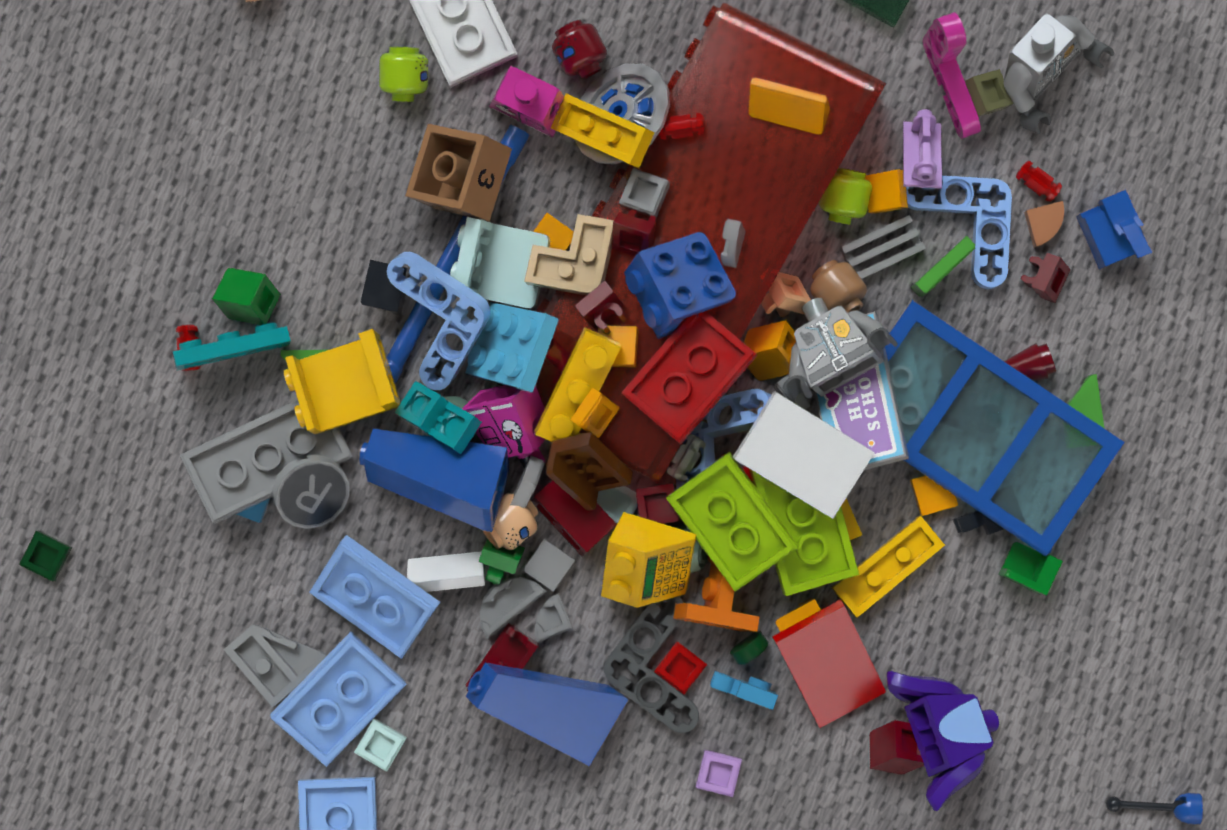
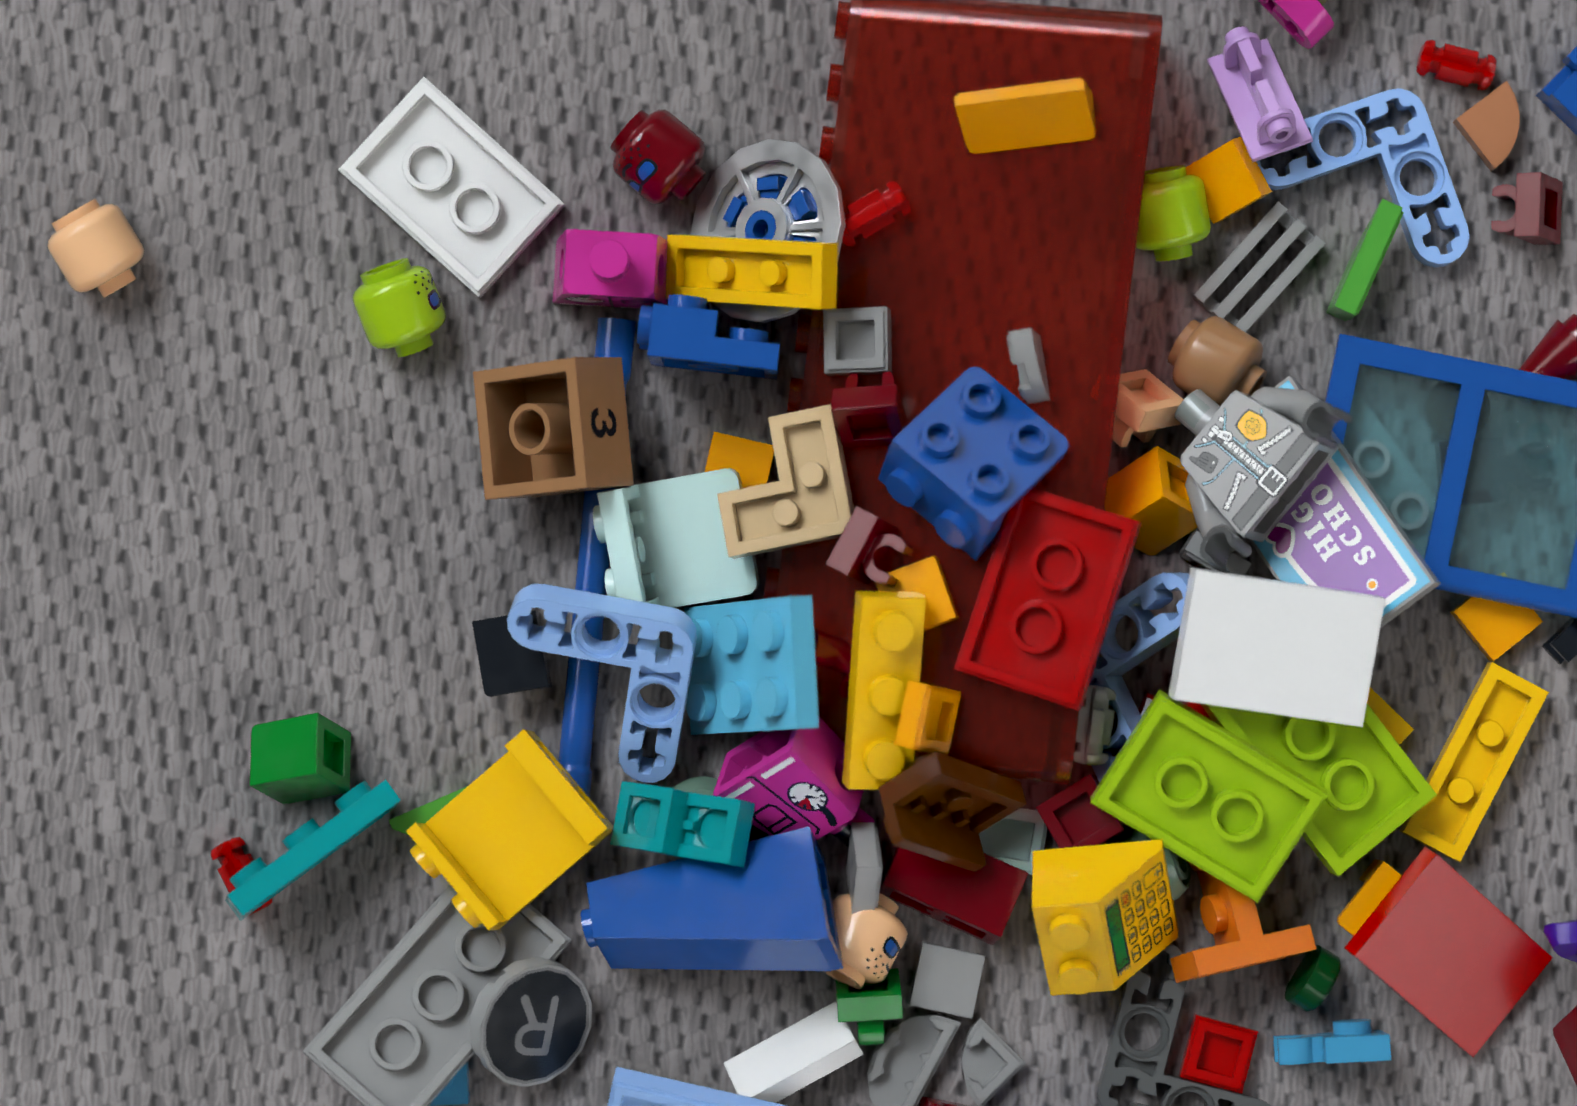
camera: 25 degrees left, 0 degrees up
none -> blue plate [637,294,780,380]

